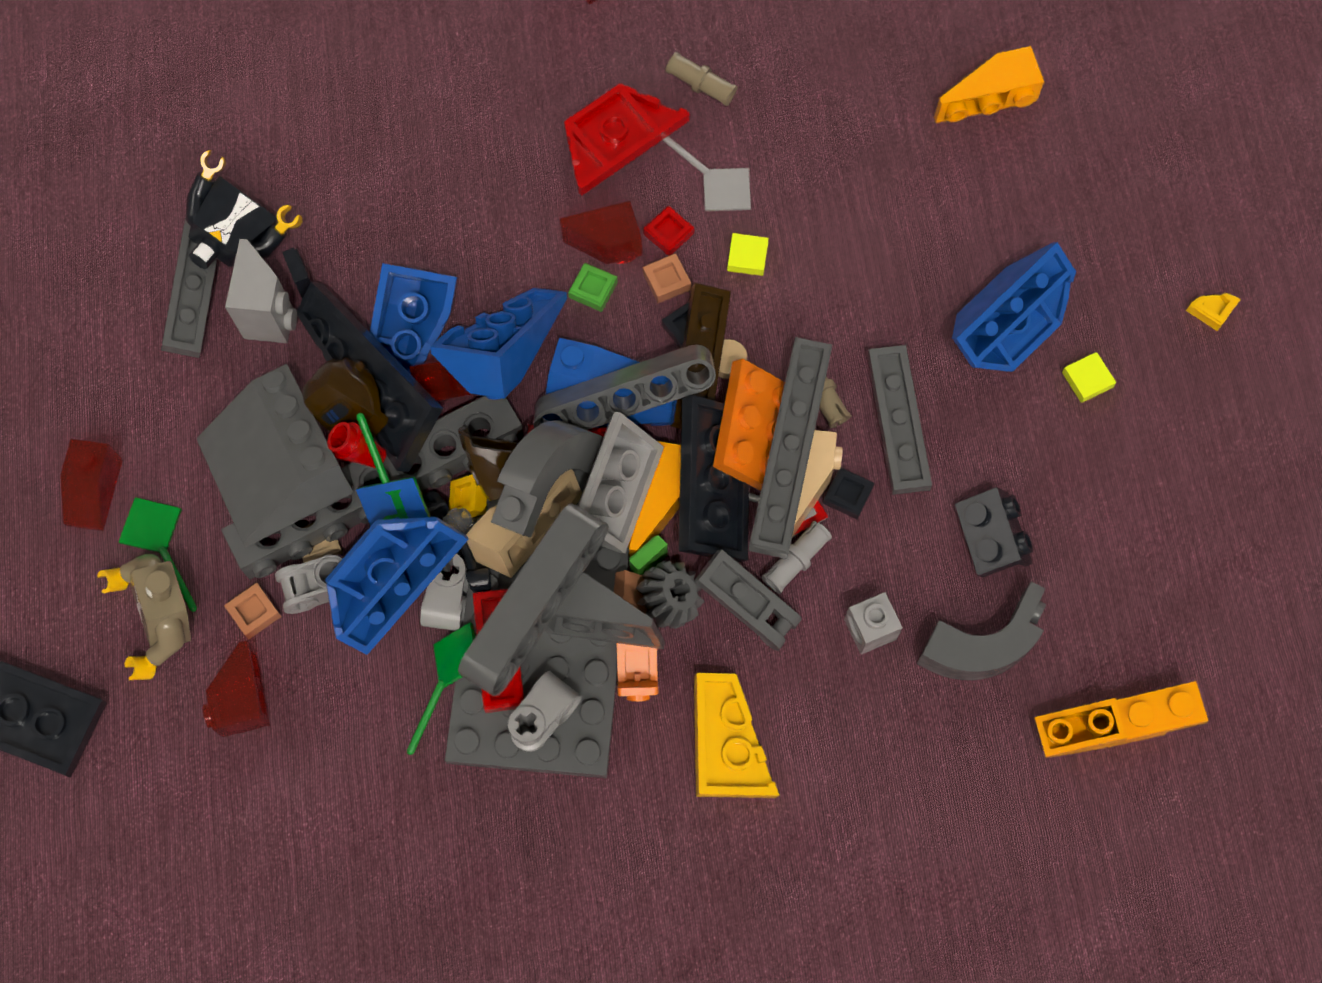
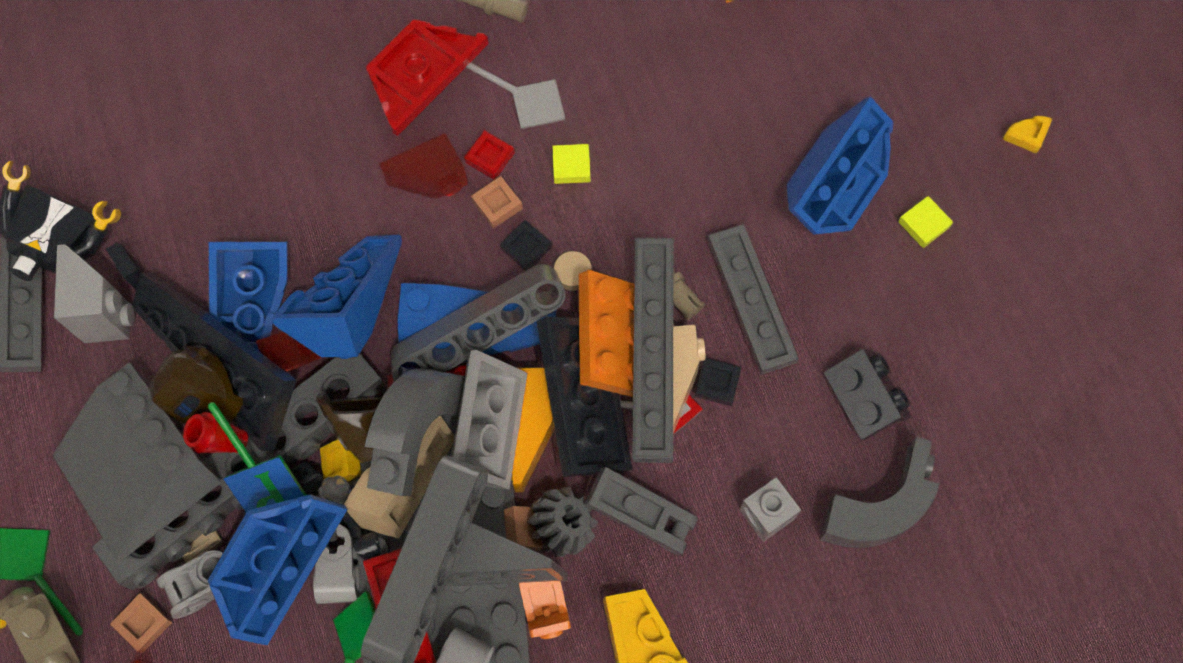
camera: 10 degrees left, 0 degrees up
bright green tile [568,263,618,312] -> none
bright green tile [629,535,668,575] -> none
dark brown plate [670,283,731,429] -> none
light grey pin [762,521,832,594] -> none
light orange slope [1035,681,1209,758] -> none

